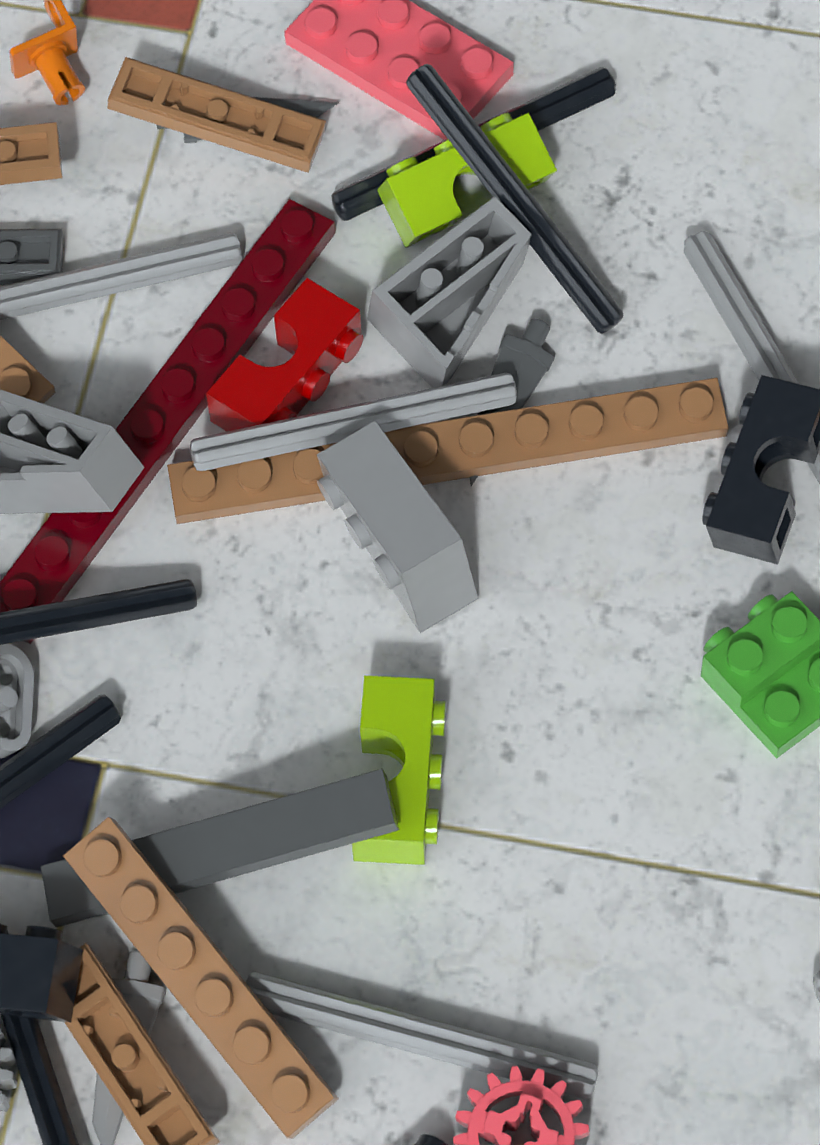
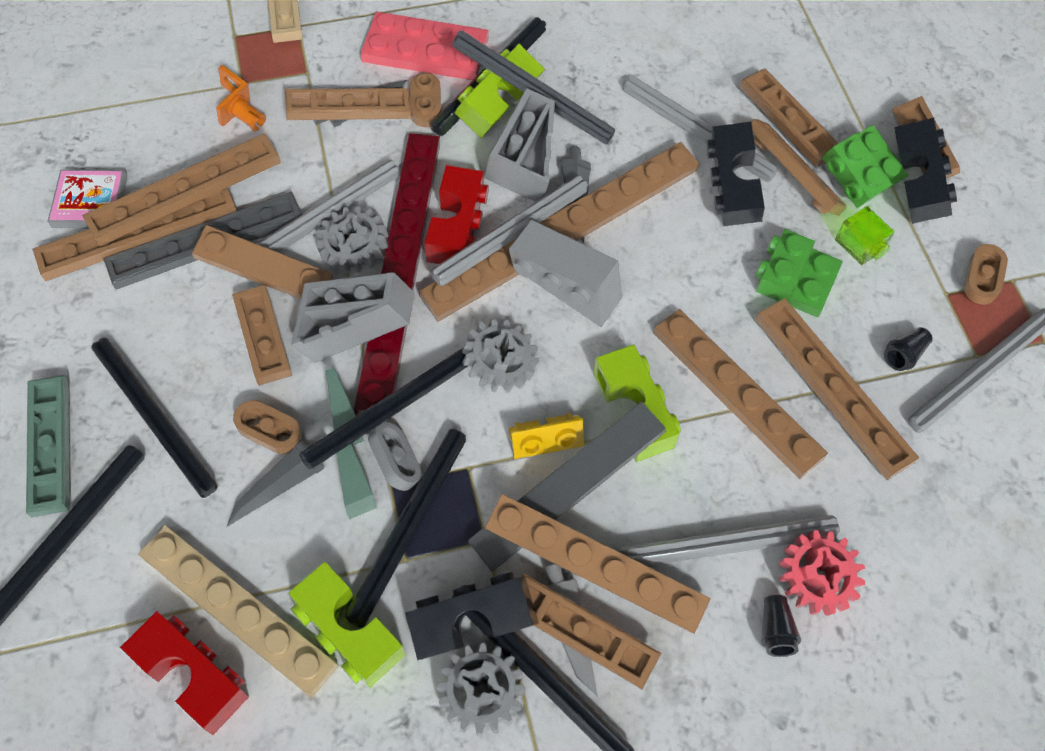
camera: 30 degrees left, 0 degrees up
none -> light grey gear [315,206,389,274]
none -> medium nougat plate [410,73,441,127]
none -> light grey gear [462,319,539,393]
none -> yellow hinge [508,412,584,460]
none -> medium nougat plate [653,309,828,479]
none -> medium nougat plate [756,298,919,481]

